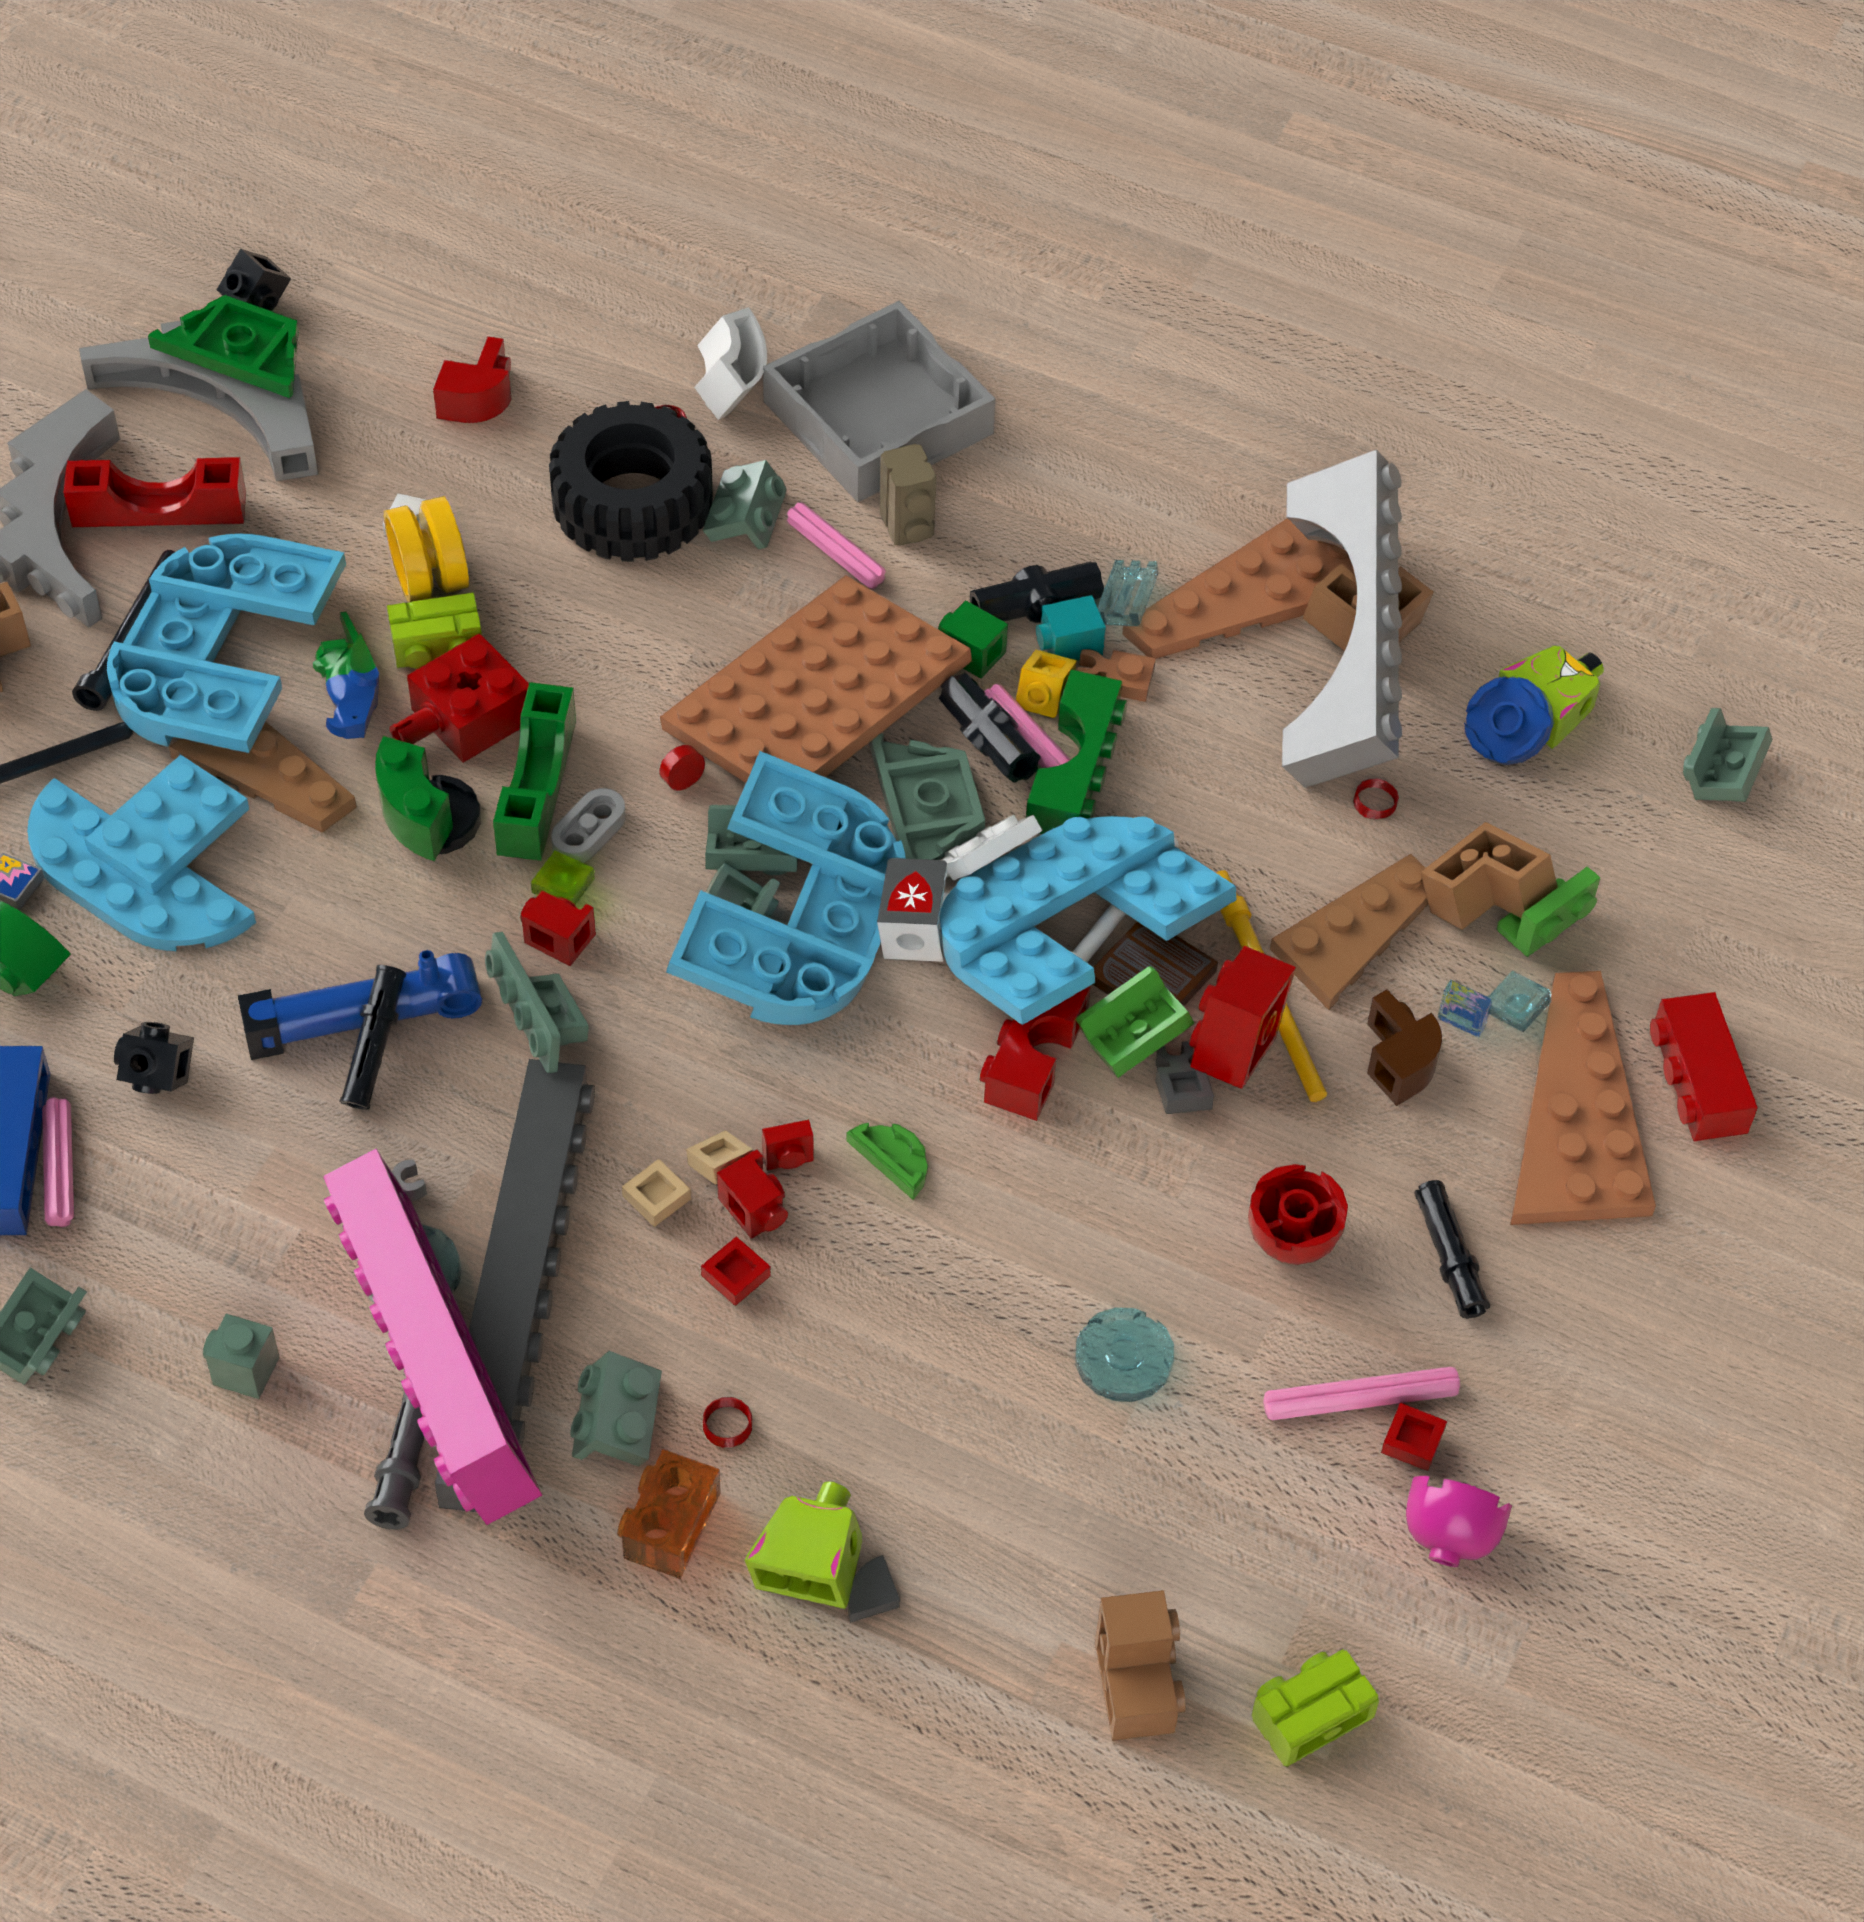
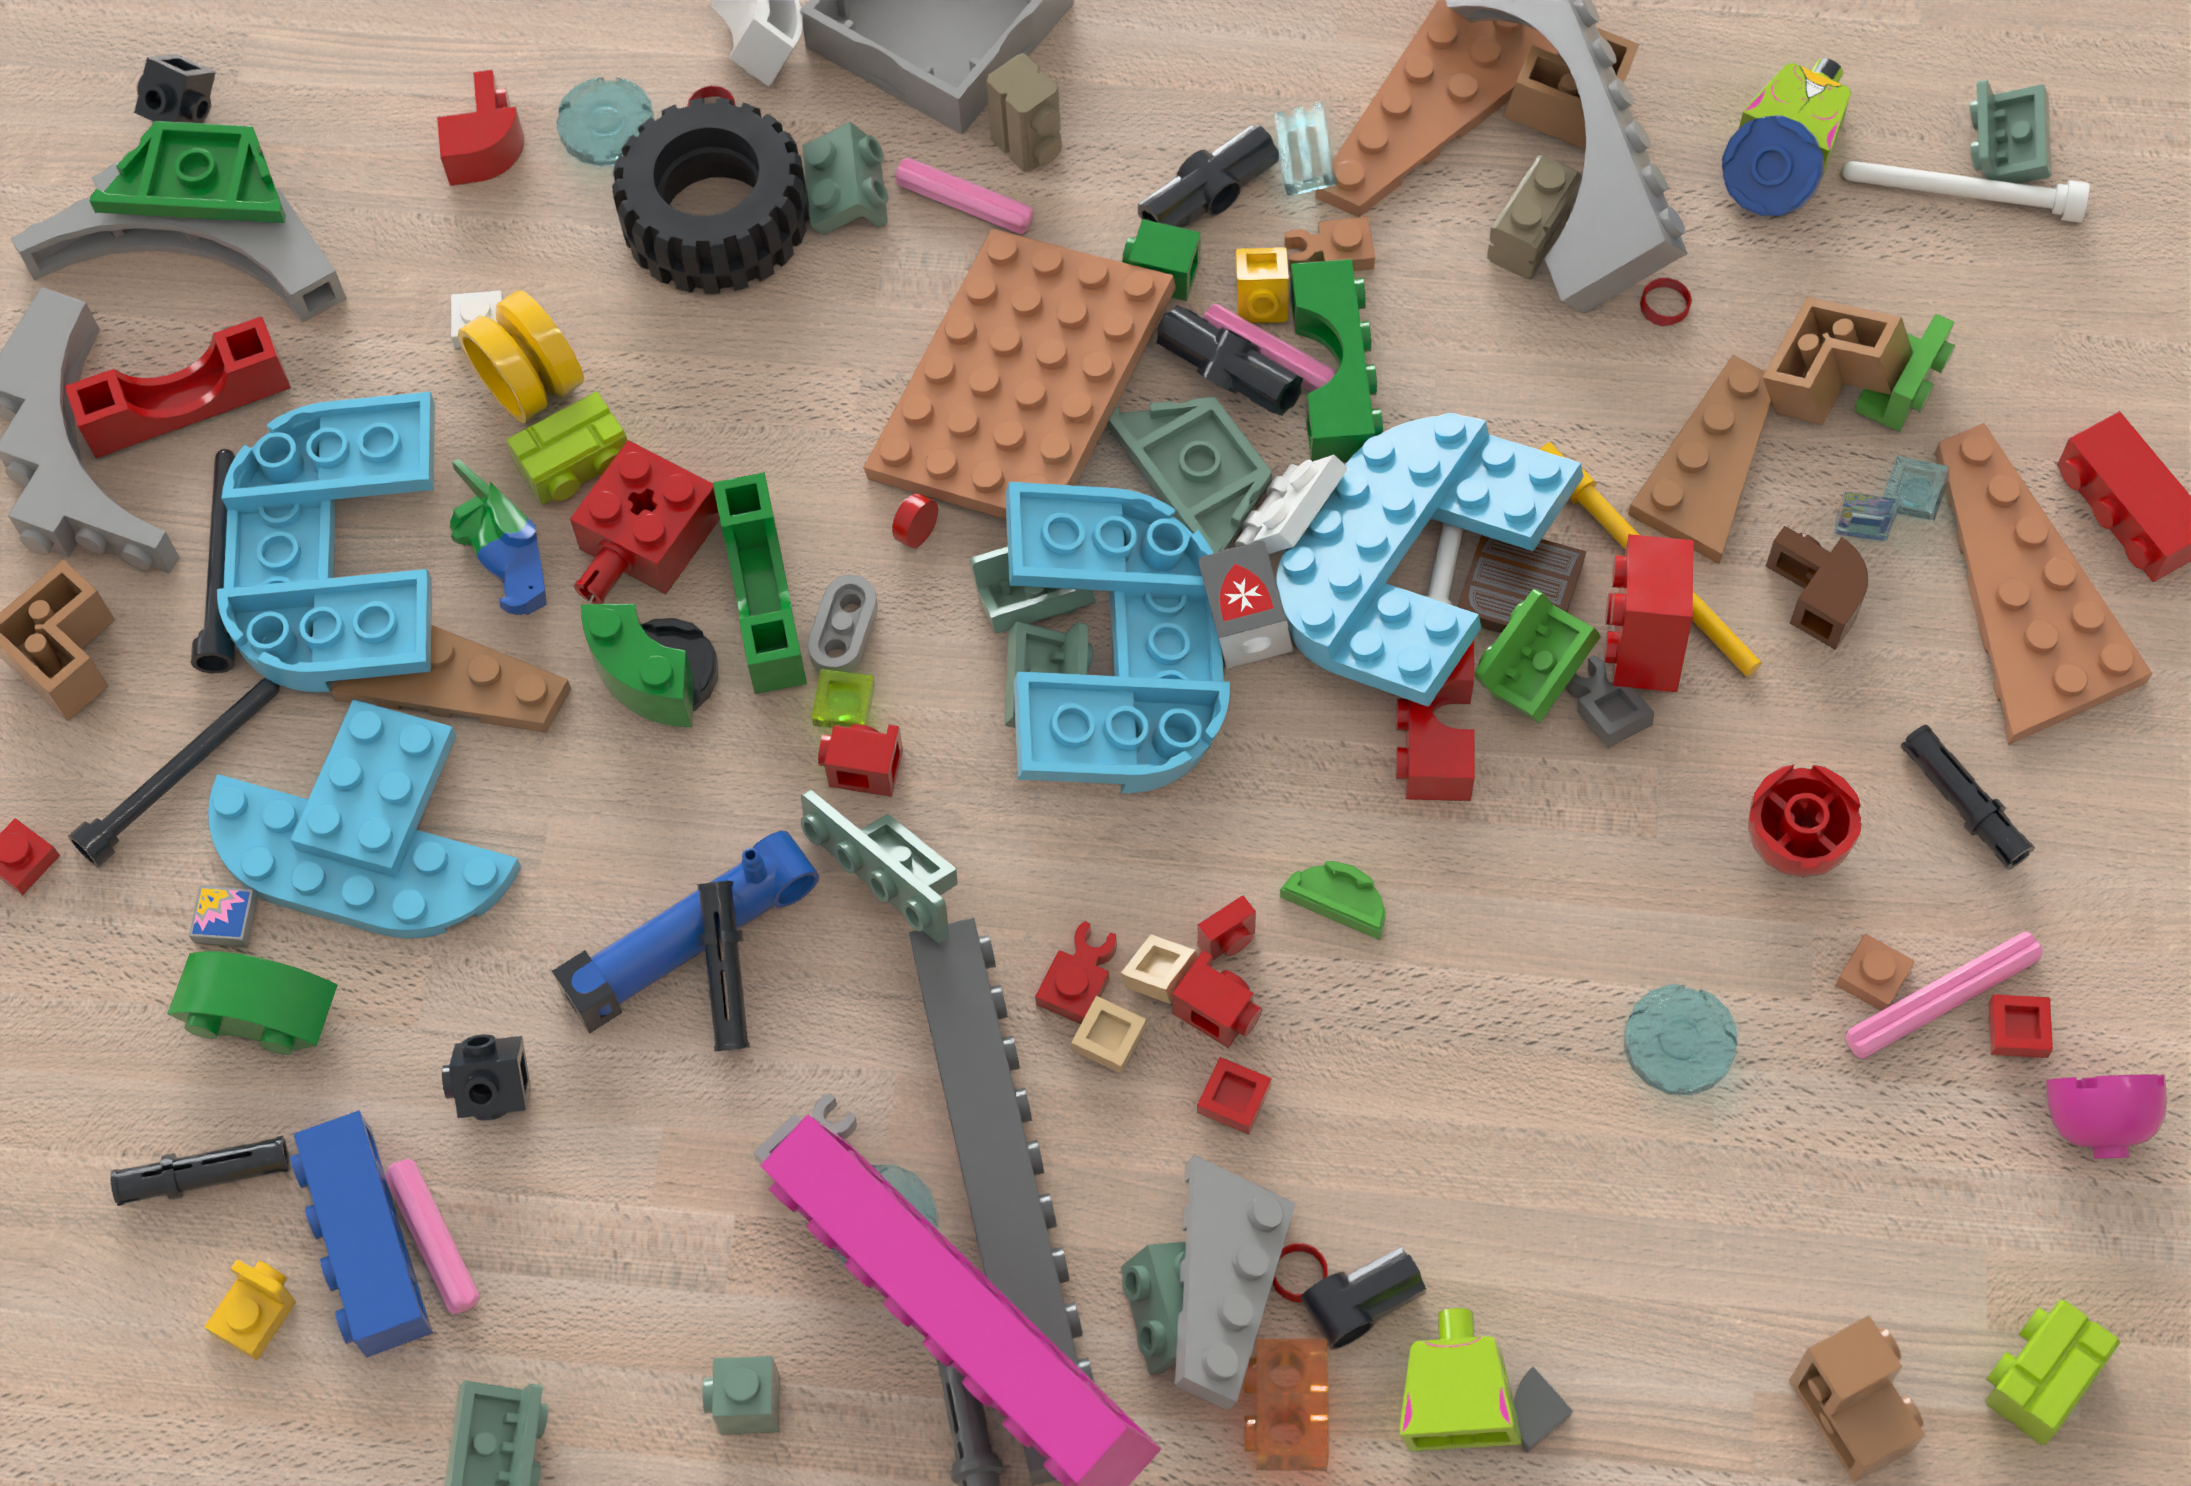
camera: 15 degrees left, 10 degrees up
teal brick [1036,595,1106,661] -> none
none -> clear light blue tile [557,77,655,166]
none -> red plate [1035,921,1117,1024]
none -> light grey wing [1175,1155,1296,1410]
none -> black piece [1301,1247,1426,1350]
none -> dark tan brick [1487,155,1582,279]
none -> nougat plate [1836,933,1915,1011]
none -> white piece [1842,161,2089,223]

